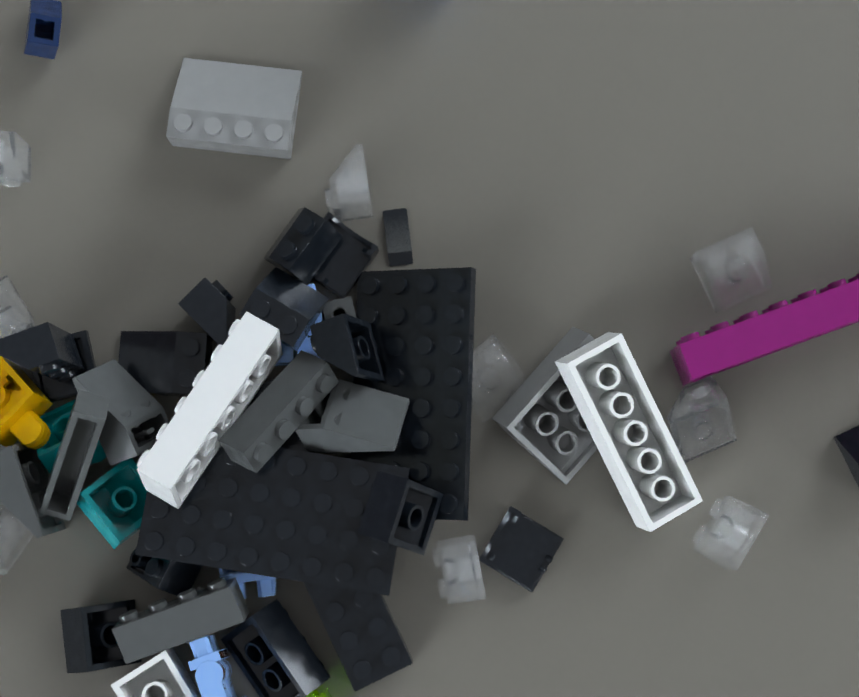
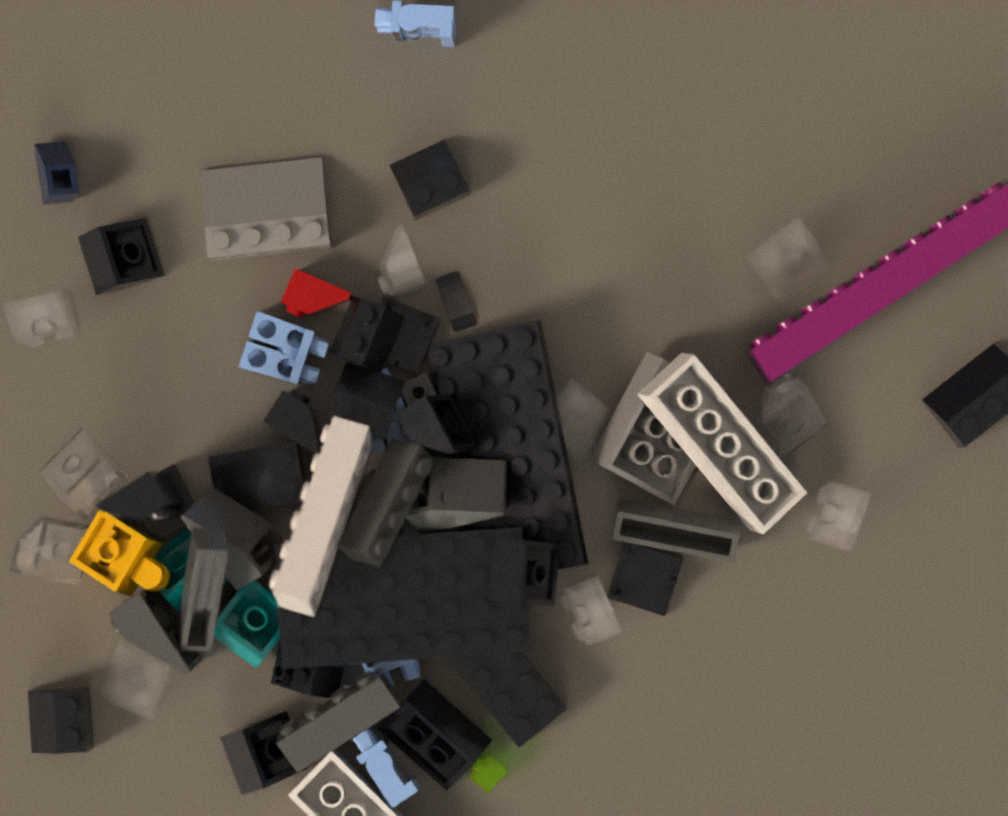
camera: 15 degrees left, 5 degrees up
none -> black slope [78,218,164,295]
none -> light blue hips [238,311,330,385]
none -> red slope [281,268,353,319]
none -> black slope [389,140,470,220]
none -> dark grey brick [612,499,740,563]

